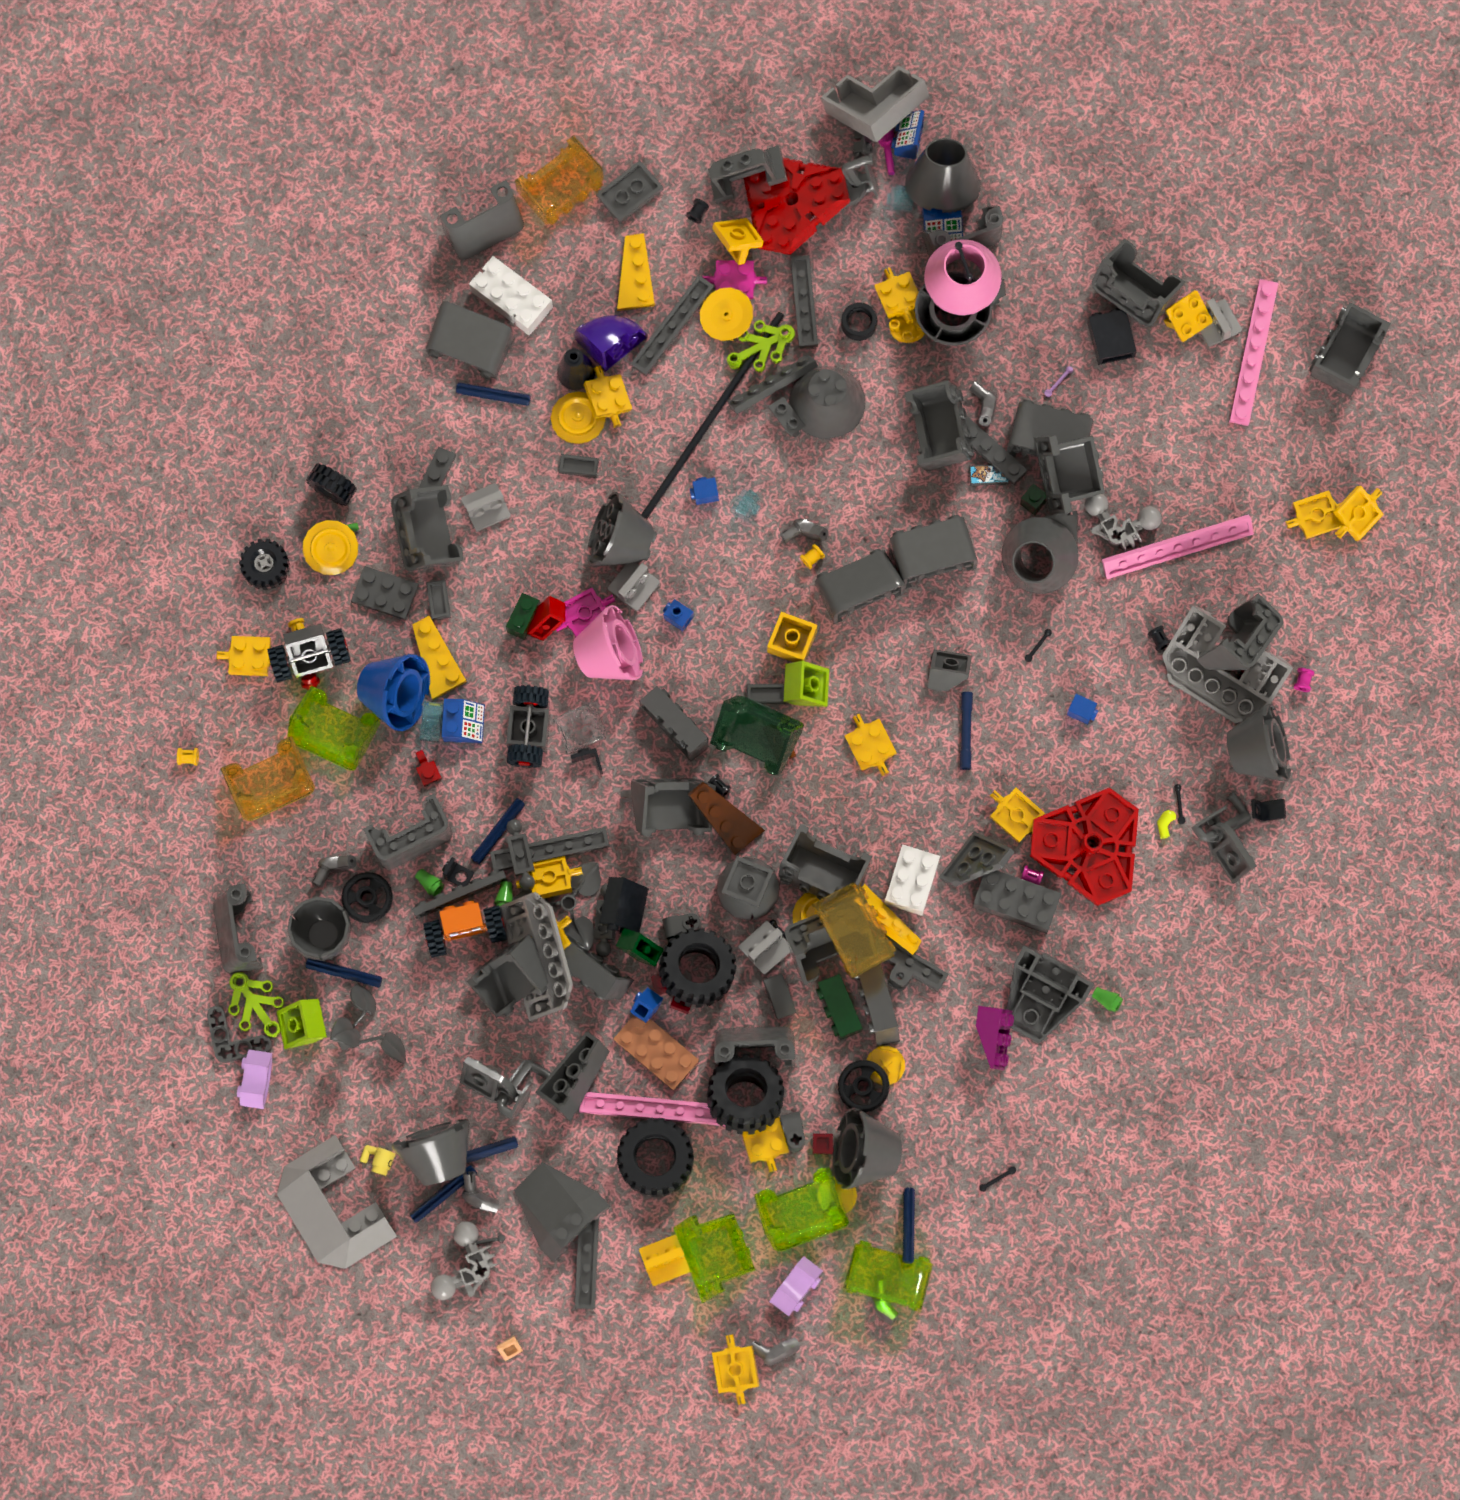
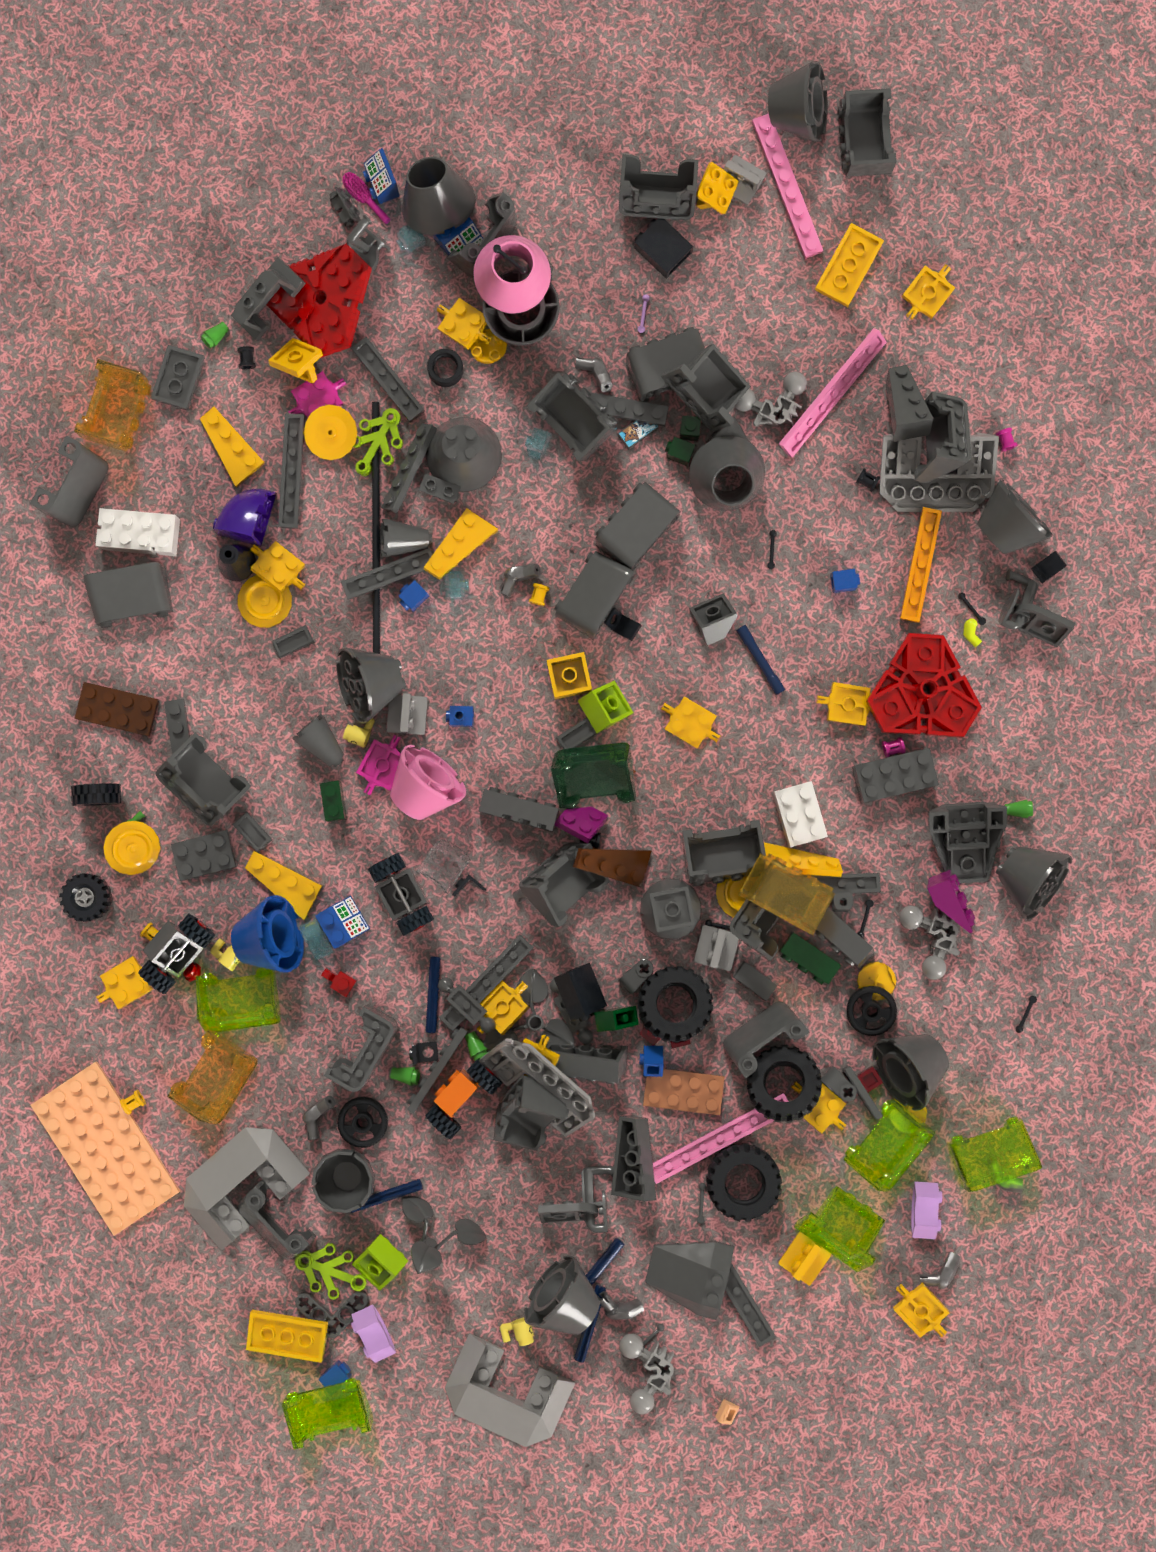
camera: 35 degrees left, 10 degrees up
dark blue axle [456,382,531,406] -> none
light grey bracket [461,483,511,532] -> none
red slope [527,596,565,641] -> none
light grey piece [821,66,929,142] -> none
dark blue axle [903,1187,915,1264] -> none
dark grey plate [939,831,1015,887] -> none
yellow plate [1333,486,1384,541] -> none
none -> light nougat plate [30,1061,180,1236]
none -> reddish brown plate [74,682,159,737]
none -> light grey slope [184,1127,310,1251]
none -> bright green cone [200,322,229,349]
none -> light yellow piece [210,938,240,971]
none -> yellow plate [246,1310,328,1363]
none -> clear neon green windscreen [282,1378,373,1450]
none -> dark grey cone [292,714,344,767]
none -> blue brick [318,1360,351,1395]
none -> dark grey plate [341,548,433,600]
none -> light yellow piece [343,718,375,748]
none -> dark grey cone [380,519,432,557]
none -> yellow wing [424,508,498,580]
none -> clear light blue brick [525,427,552,460]
none -> magenta plate [555,806,608,843]
none -> black bracket [604,607,642,641]
none -> dark green brick [665,437,695,466]
none -> dark grey hinge [697,1183,706,1224]
none -> dark grey cone [768,61,828,142]
none -> yellow plate [815,223,884,308]
none -> dark grey tile [842,1066,883,1120]
none -> black hinge [857,900,874,938]
none -> dark grey wedge [886,365,933,442]
none -> light grey piece [899,905,960,980]
none -> light orange plate [900,507,942,623]
none -> dark grey cone [996,847,1072,921]

